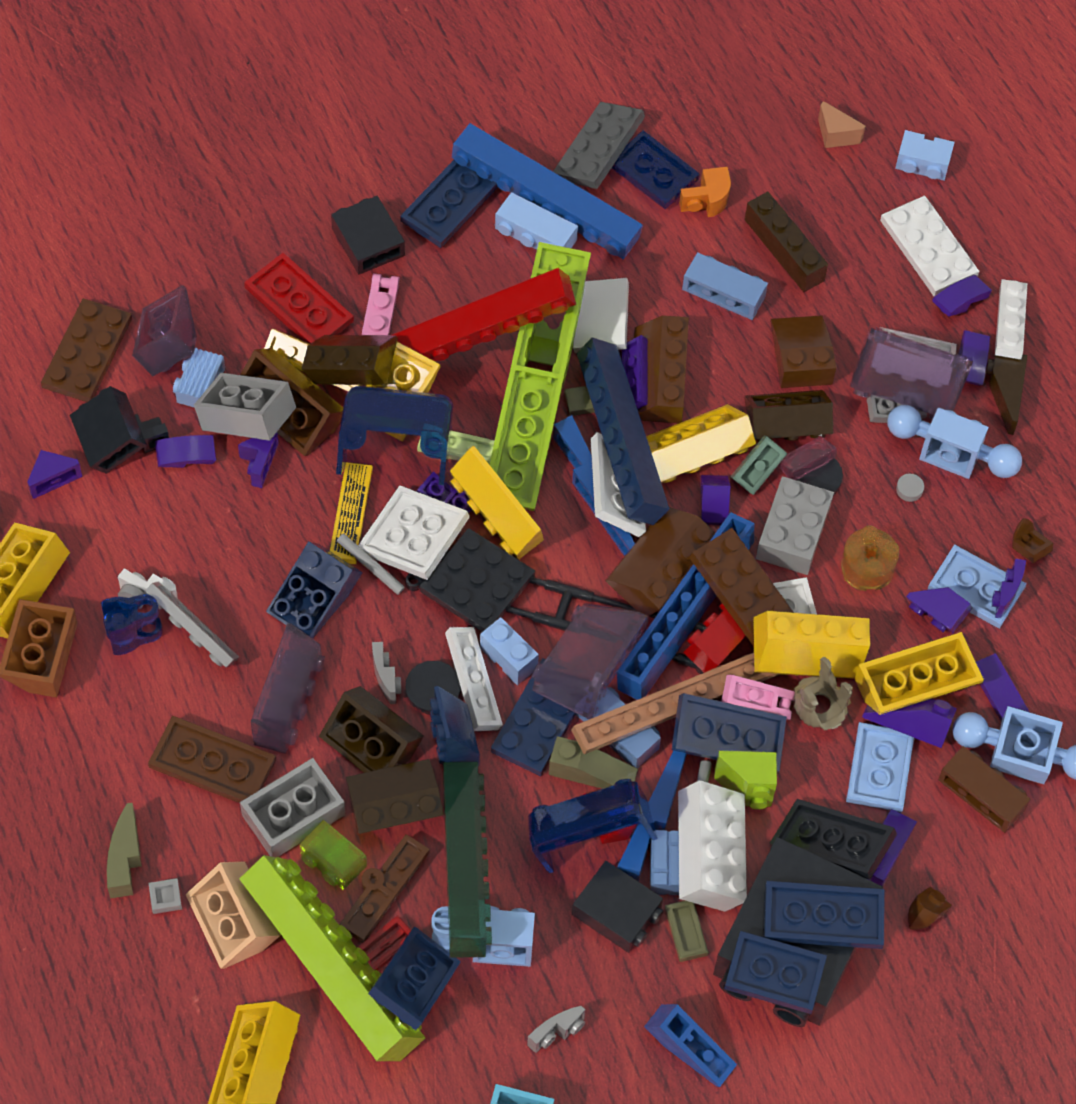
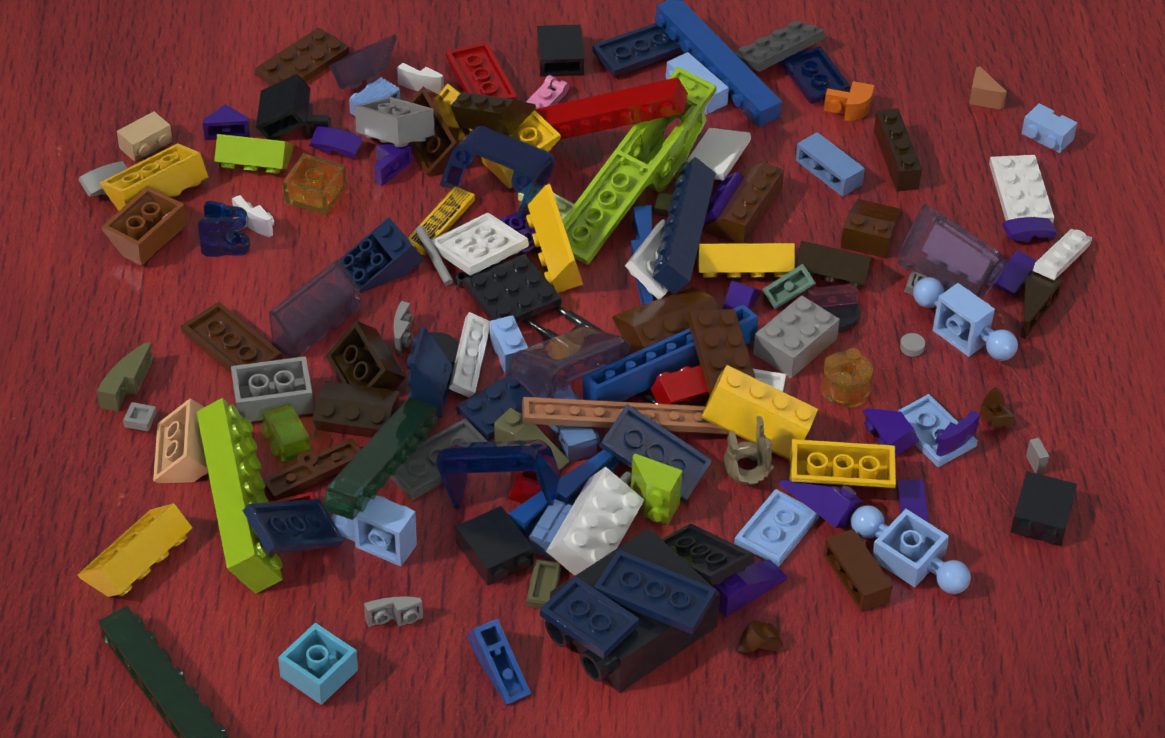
camera: 25 degrees right, 15 degrees down
light grey plate [145,581,239,667] -> none
bright pink plate [721,675,795,720] -> none
none -> lime slope [214,134,294,174]
none -> clear yellow brick [283,153,347,215]
none -> dark grey tile [382,418,495,501]
none -> white slope [397,63,444,94]

